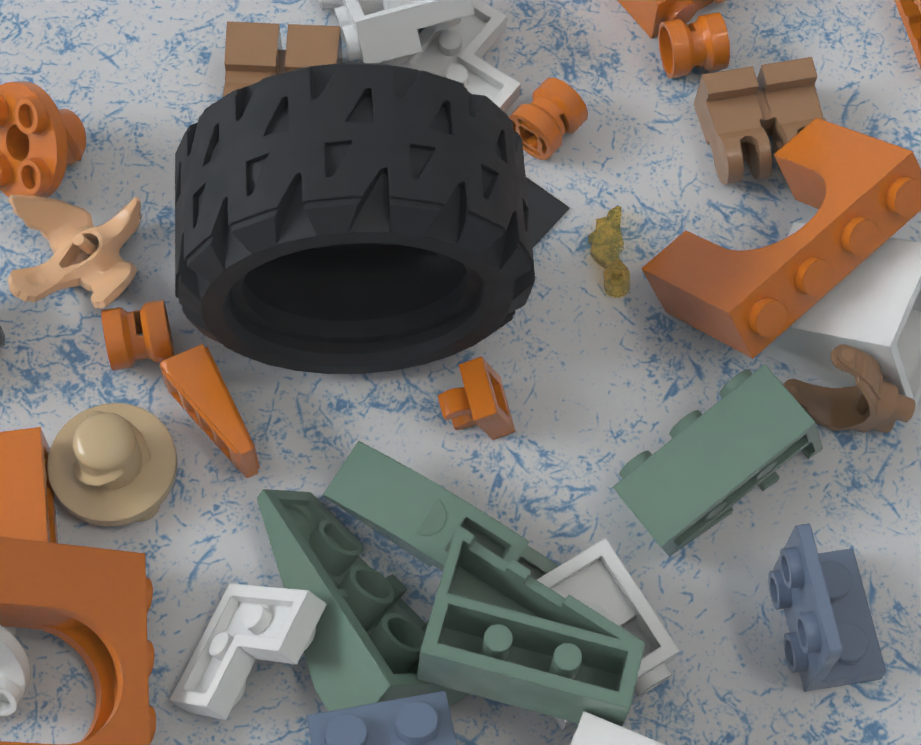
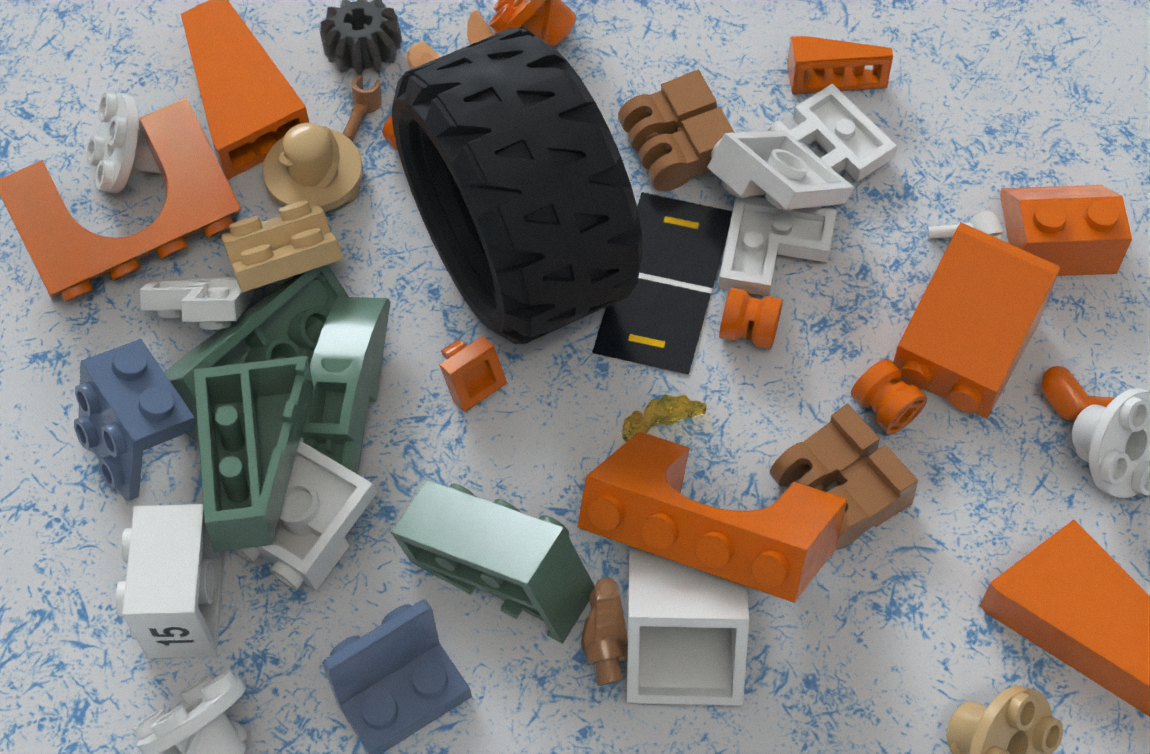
camera: 70 degrees right, 5 degrees down
orange slope [159,344,260,478] -> none
none -> tan plate [221,201,343,293]
none -> medium nougat hand [343,75,382,141]

